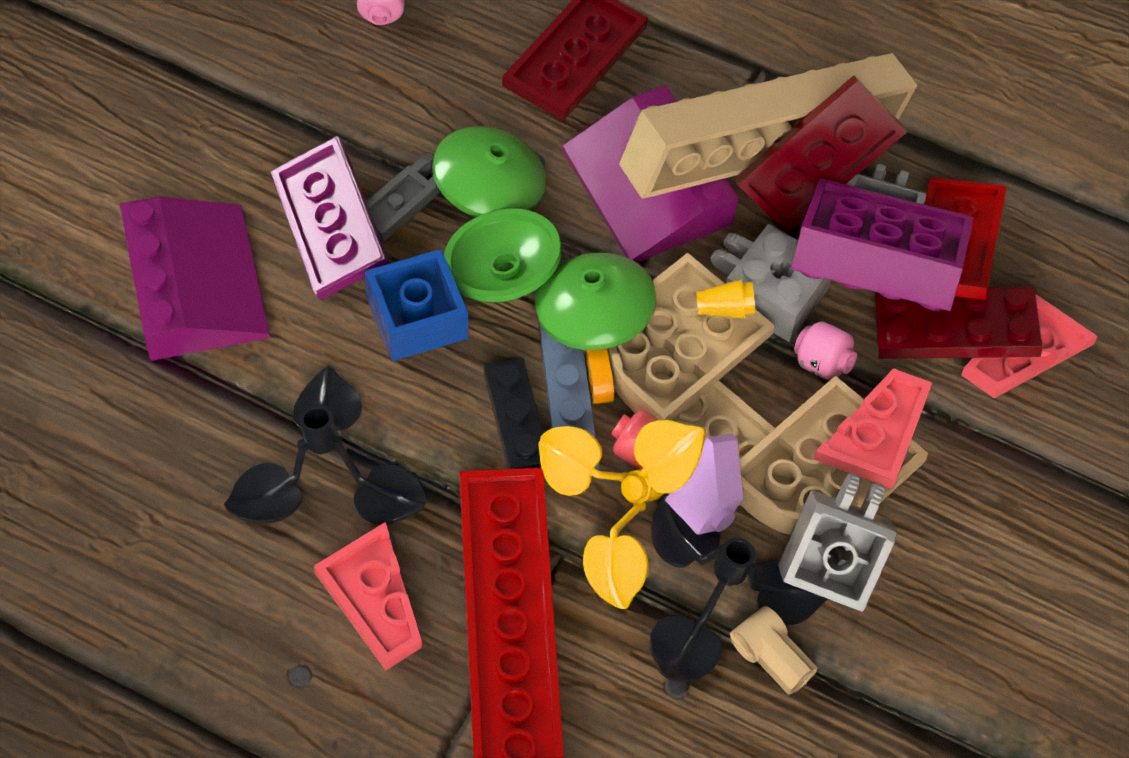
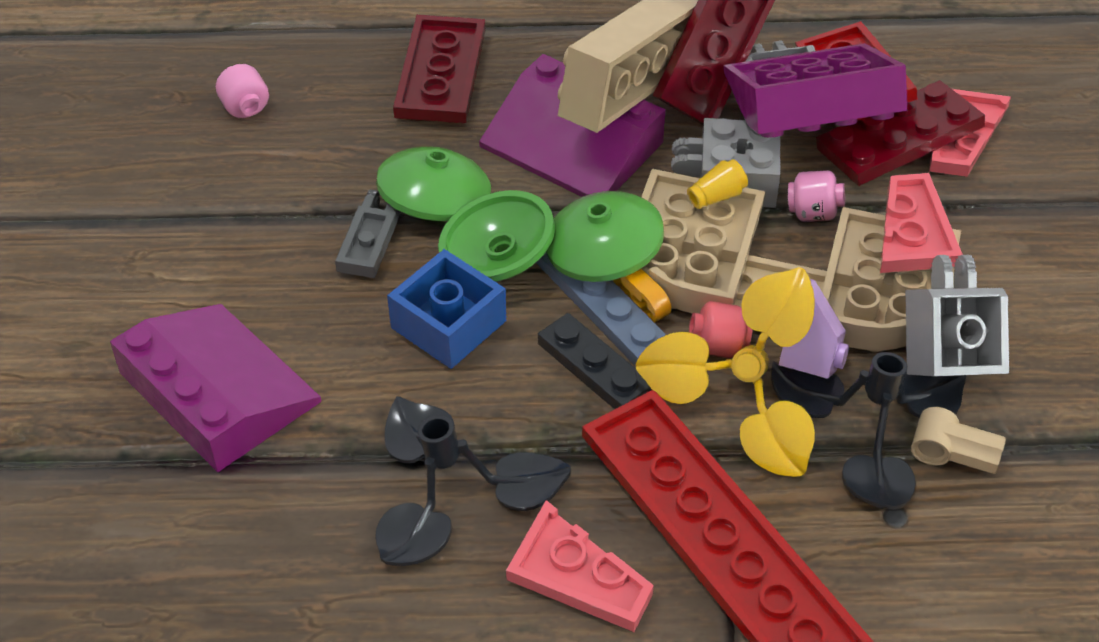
camera: 25 degrees left, 10 degrees down
tile [271,136,390,300] -> none

